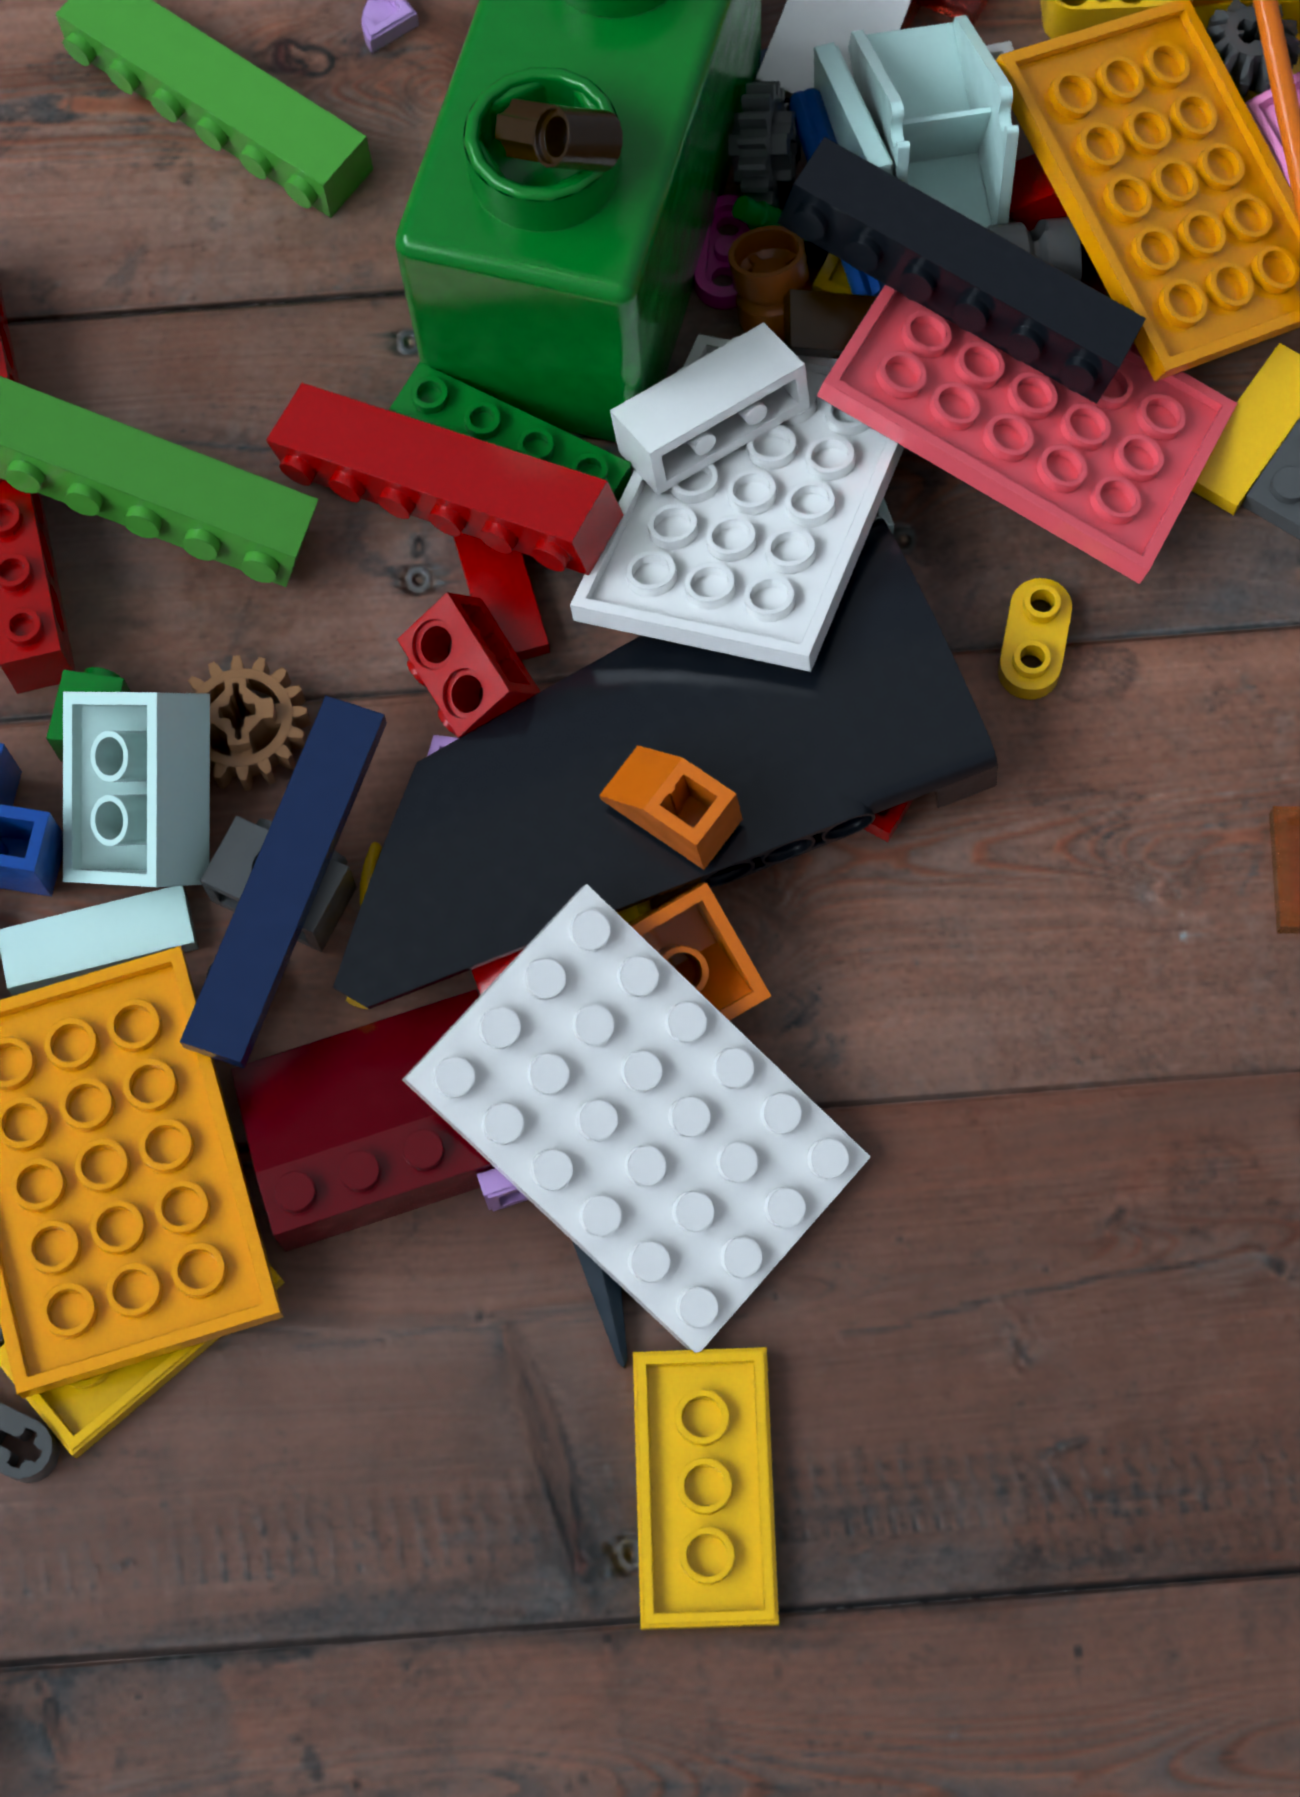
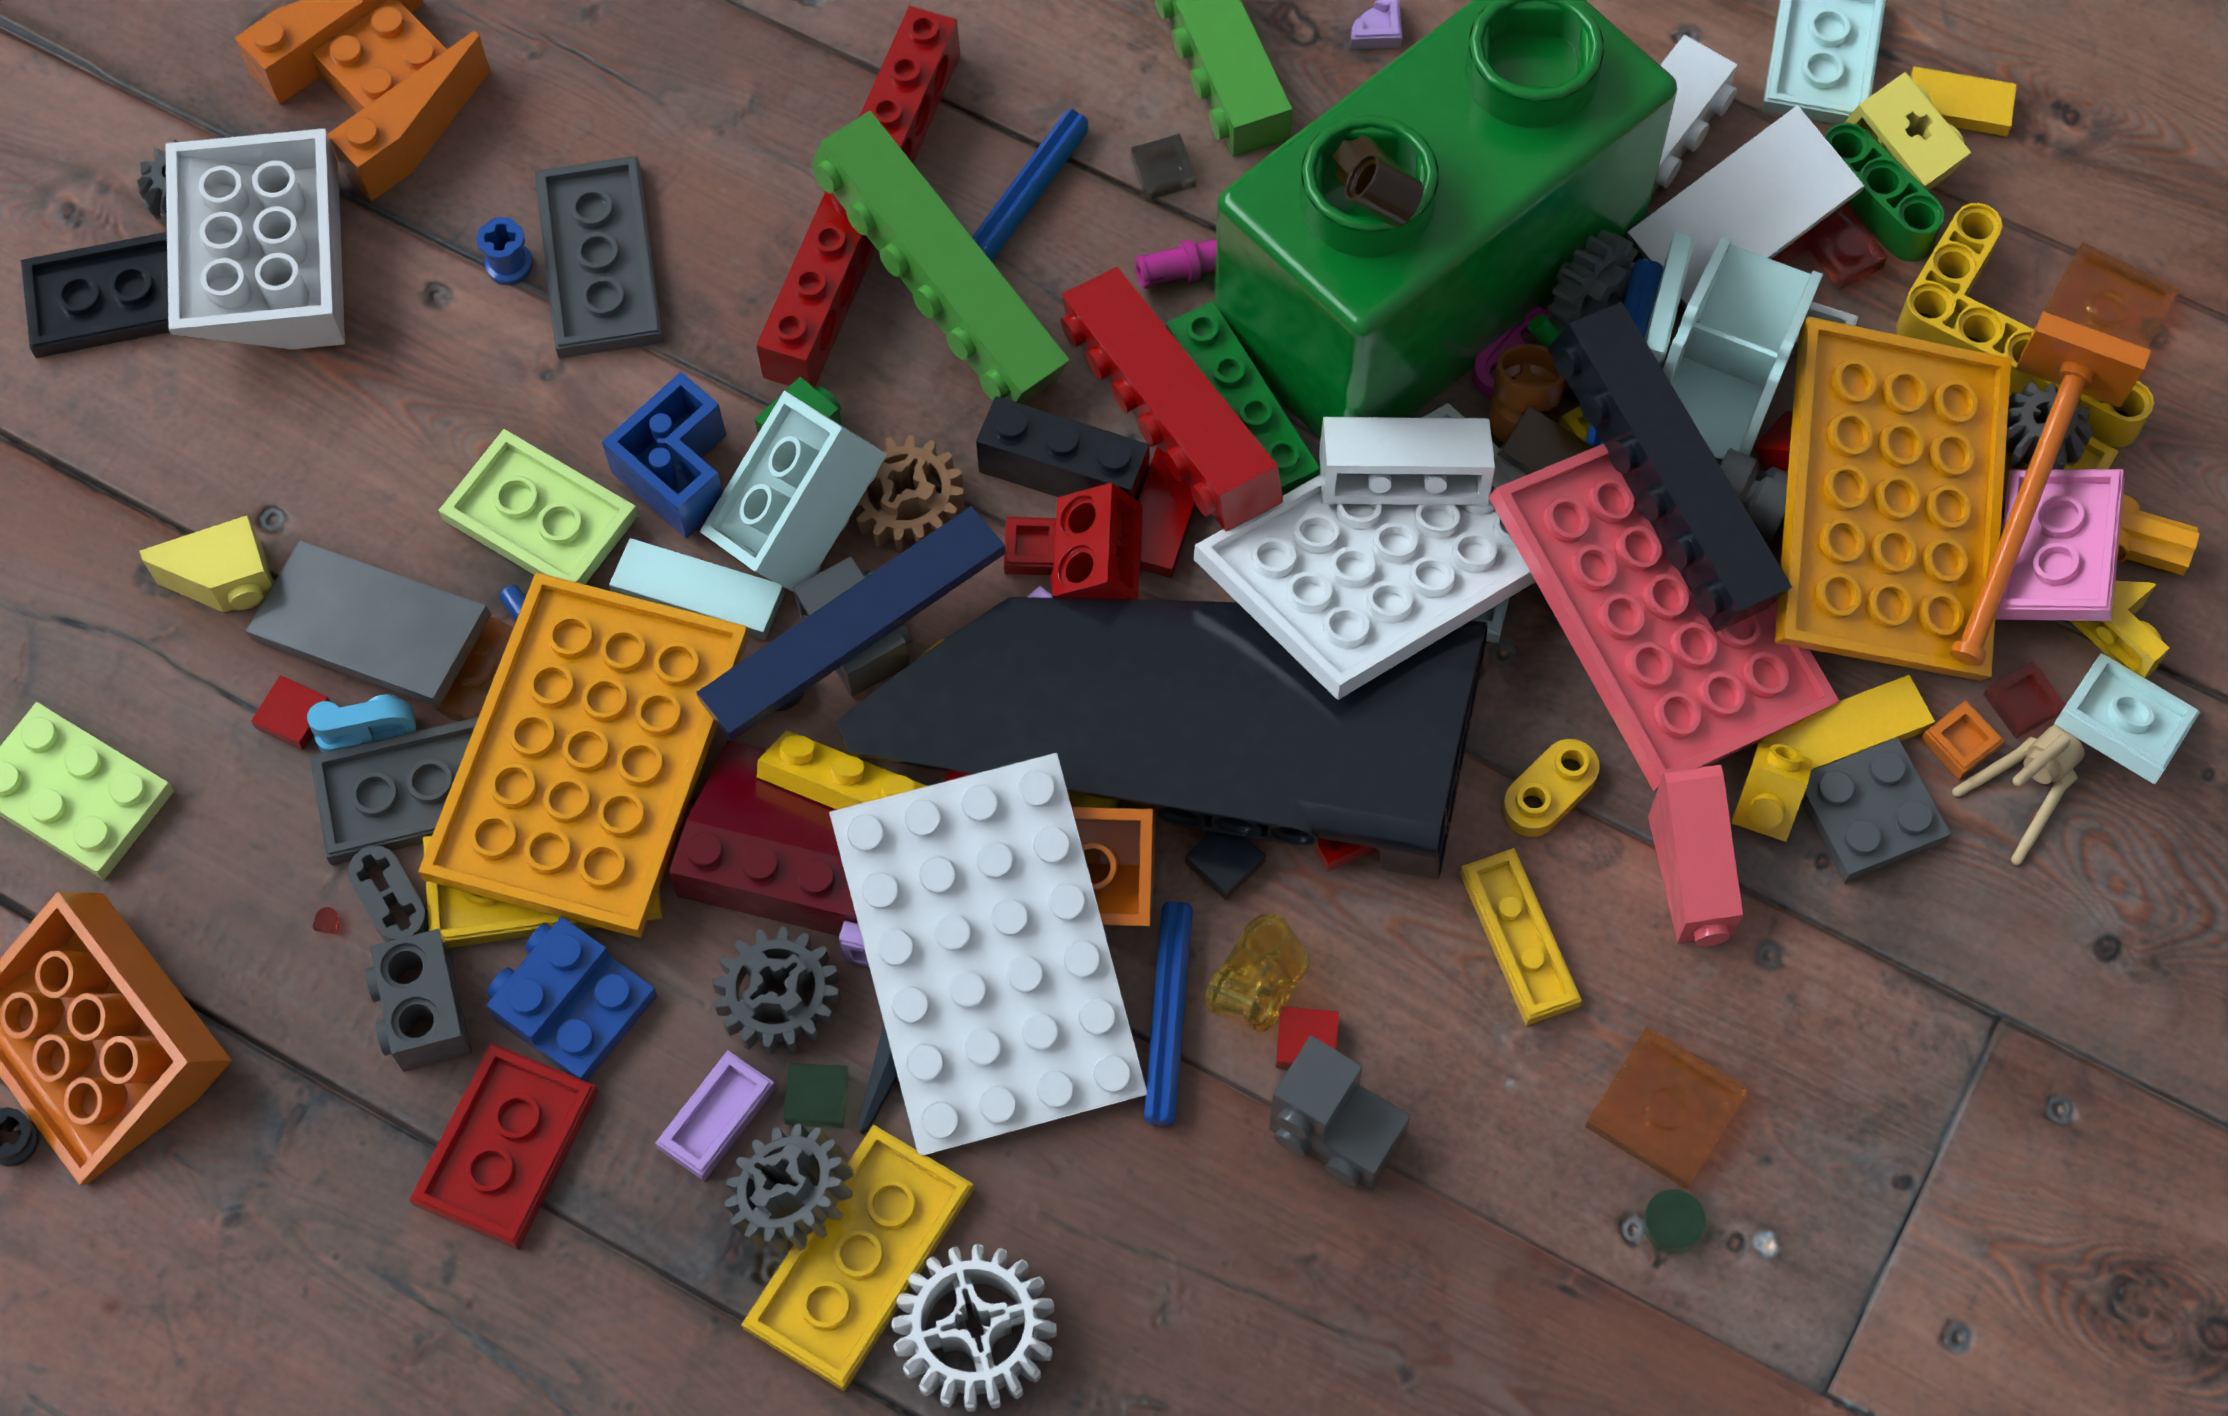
camera: 30 degrees right, 5 degrees down
orange slope [599,745,743,870] -> none
none -> dark grey brick [365,928,472,1072]
none -> red tile [409,1042,599,1250]
none -> blue plate [486,916,658,1082]
none -> lavender tile [655,1050,776,1181]
none -> dark grey gear [712,927,841,1055]
none -> dark grey gear [724,1124,854,1254]
none -> yellow plate [757,730,927,810]
none -> clear green tile [783,1062,849,1128]
none -> white gear [892,1244,1057,1412]
none -> blue axle [972,109,1089,262]
none -> black brick [976,396,1150,501]
none -> red tile [1004,517,1056,575]
none -> clear smoke tile [1131,134,1196,201]
none -> dark pink pin [1134,239,1216,289]
none -> blue axle [1144,901,1193,1126]
none -> black tile [1185,831,1266,900]
none -> clear yellow piece [1206,913,1310,1032]
none -> dark grey brick [1269,1035,1411,1190]
none -> red tile [1275,1006,1339,1069]
none -> yellow tile [1460,848,1582,1026]
none -> coral slope [1648,765,1743,947]
none -> yellow bracket [1731,743,1813,842]

